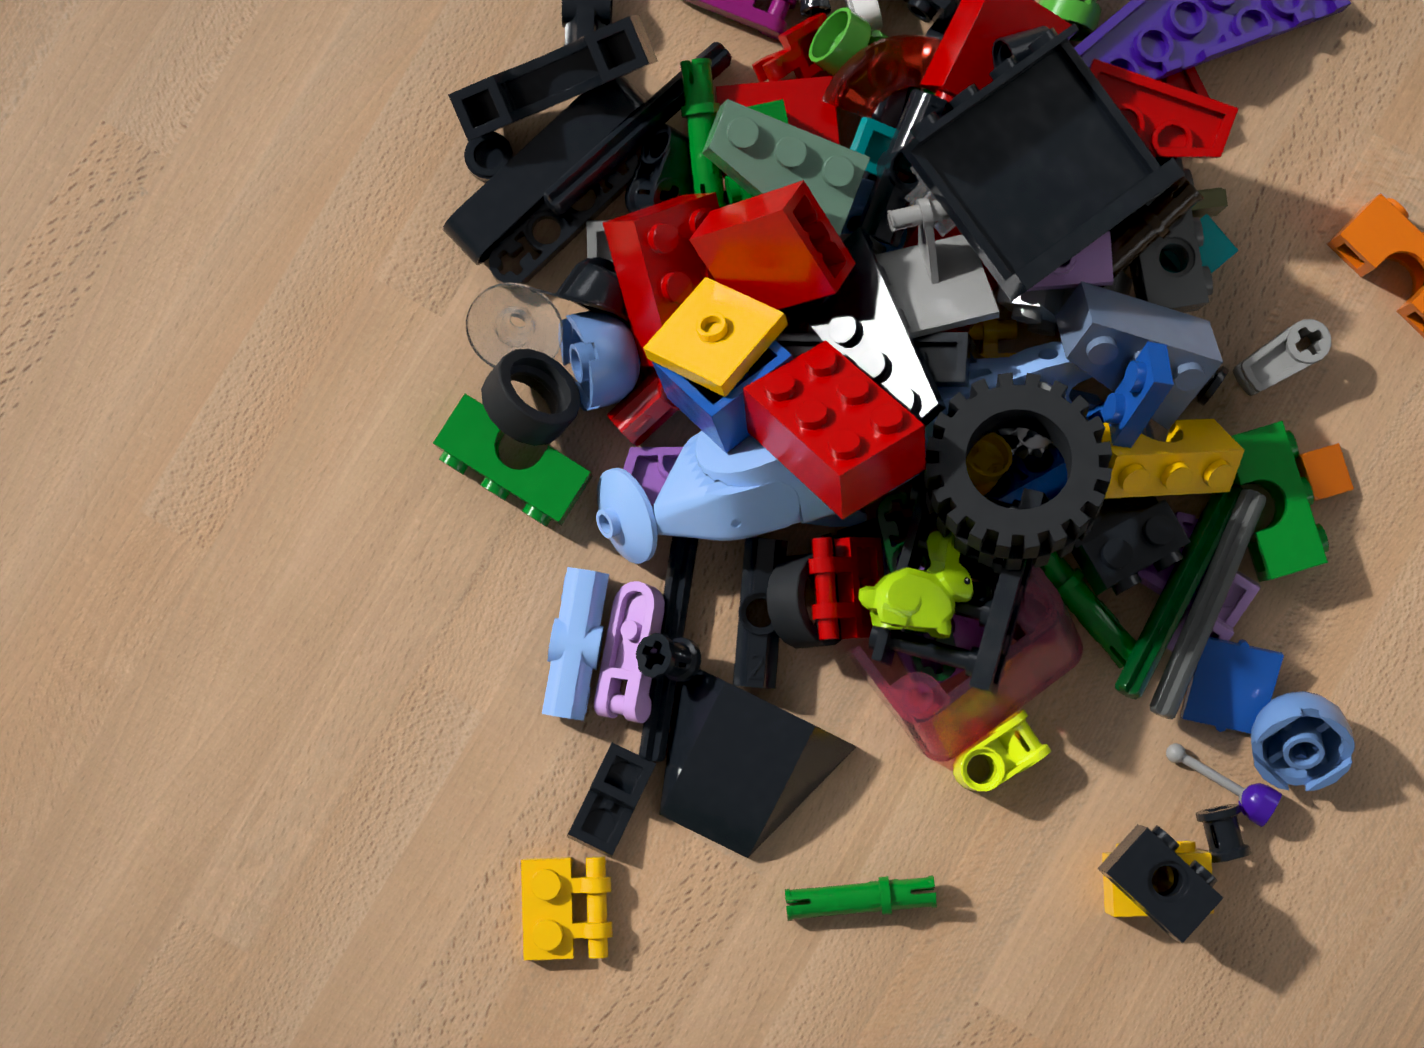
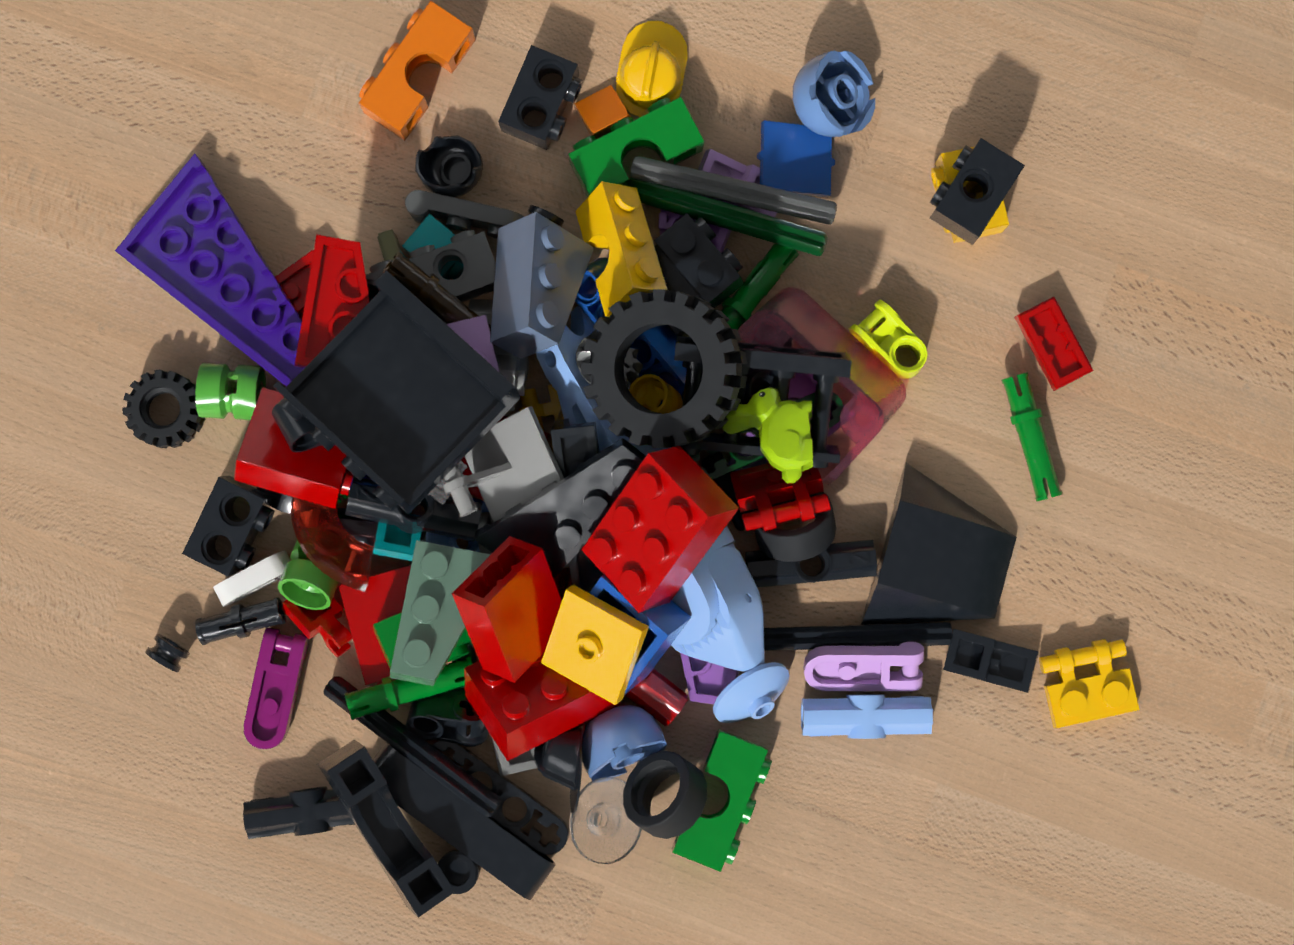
camera: 95 degrees left, 0 degrees up
black bush [636,633,701,683] -> none
blue plate [1103,341,1174,448] -> none
hinge [1166,743,1282,827] -> none
black bush [1195,804,1251,863] -> none
light grey piece [1233,319,1331,396] -> none
none -> dark grey plate [405,190,524,239]
none -> black hair [415,135,483,198]
none -> black brick [498,45,583,150]
none -> yellow piece [616,21,687,117]
none -> red plate [1014,297,1094,391]

